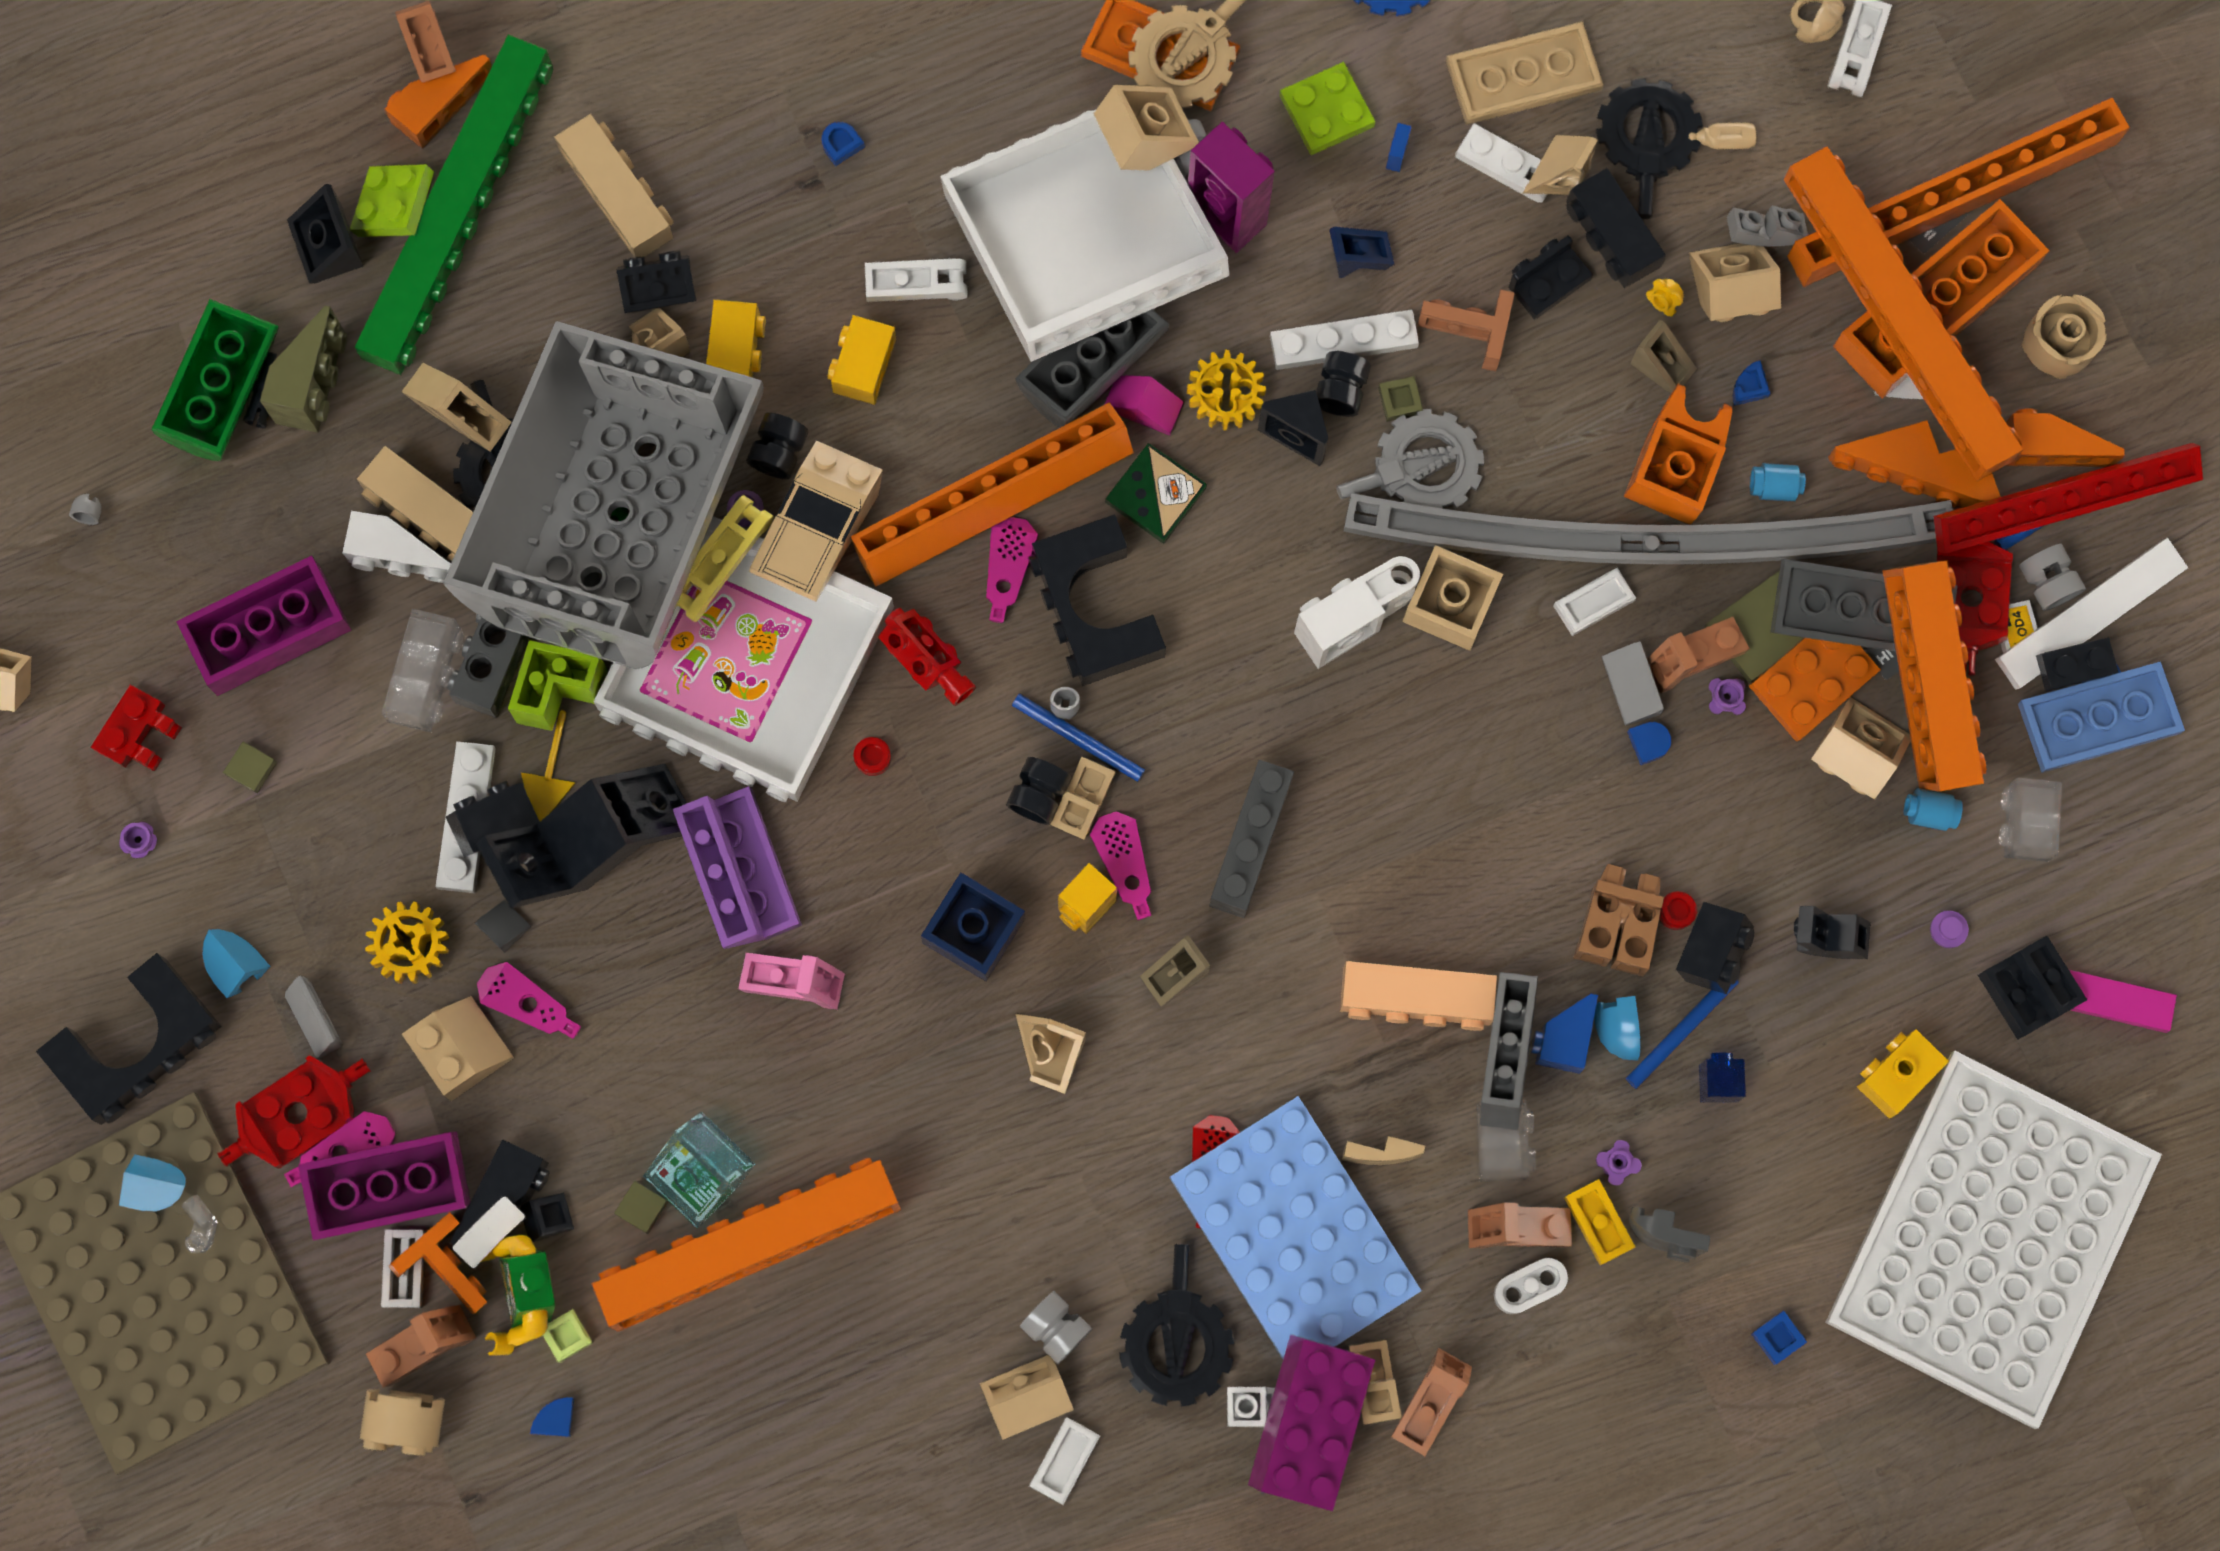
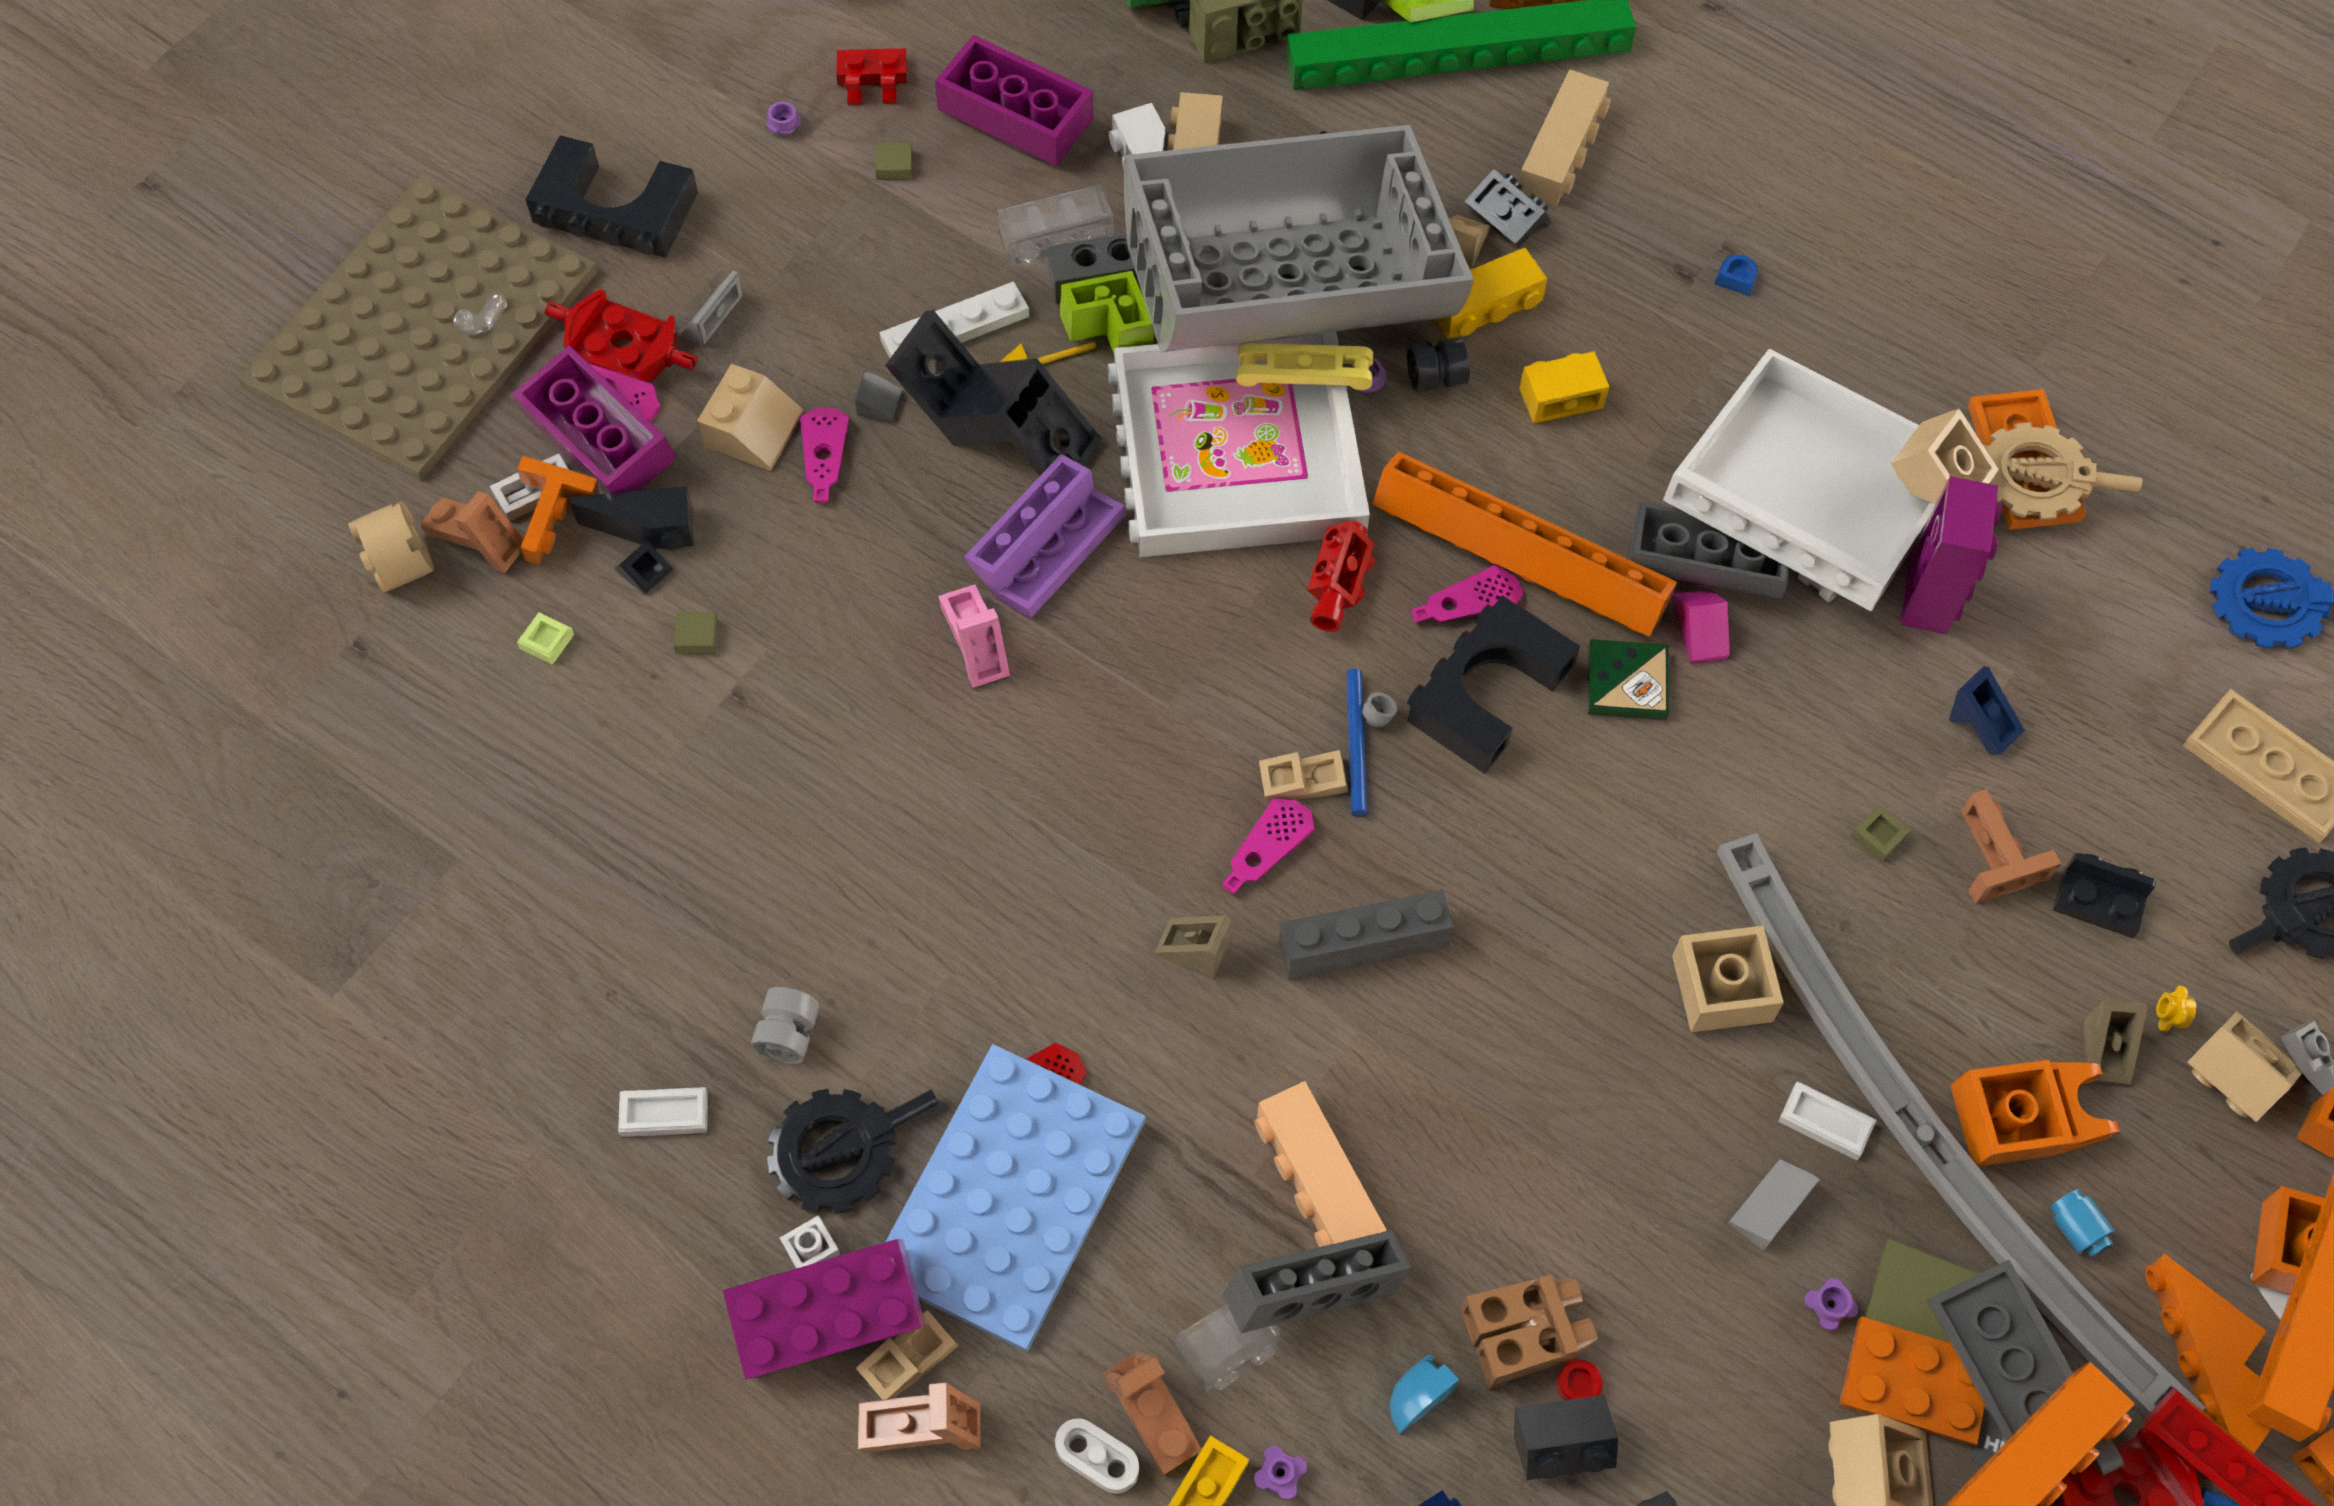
camera: 60 degrees right, 15 degrees down
dark azure brick [119,1155,186,1211] -> none
dark azure brick [202,929,271,998] -> none
yellow gear [365,901,450,984] -> none
tan slope [402,363,512,452] -> none
black brick [446,781,540,858] -> none
white sticker [453,1196,525,1268] -> none
torso [481,1235,555,1356] -> none
blue tile [530,1397,574,1437] -> none
orange brick [591,1158,901,1332] -> none
clear light blue slope [643,1111,755,1228] -> none
tan slope [749,440,883,602] -> none
red tile [853,737,891,776] -> none
white plate [865,259,968,302] -> none
dark blue brick [921,872,1026,982] -> none
tan panel [980,1355,1074,1440] -> none
black wheel [1006,757,1071,825] -> none
tan slope [1016,1014,1086,1094] -> none
yellow brick [1058,863,1117,934] -> none
yellow gear [1187,350,1266,430] -> none
black slope [1258,390,1329,466] -> none
white plate [1270,309,1419,370] -> none
lime plate [1279,62,1375,156] -> none
white brick [1294,556,1420,669] -> none
black wheel [1316,351,1371,417] -> none
light grey bar [1336,409,1484,509] -> none
tan slope [1341,1136,1425,1165] -> none
blue tile [1386,123,1412,172] -> none
white plate [1455,123,1547,202] -> none
tan slope [1522,135,1598,195] -> none
blue slope [1531,994,1598,1074] -> none
black brick [1566,168,1666,289] -> none
blue bar [1626,980,1739,1089] -> none
blue tile [1627,722,1671,765] -> none
nougat bracket [1647,617,1750,694] -> none
blue tile [1732,360,1771,406] -> none

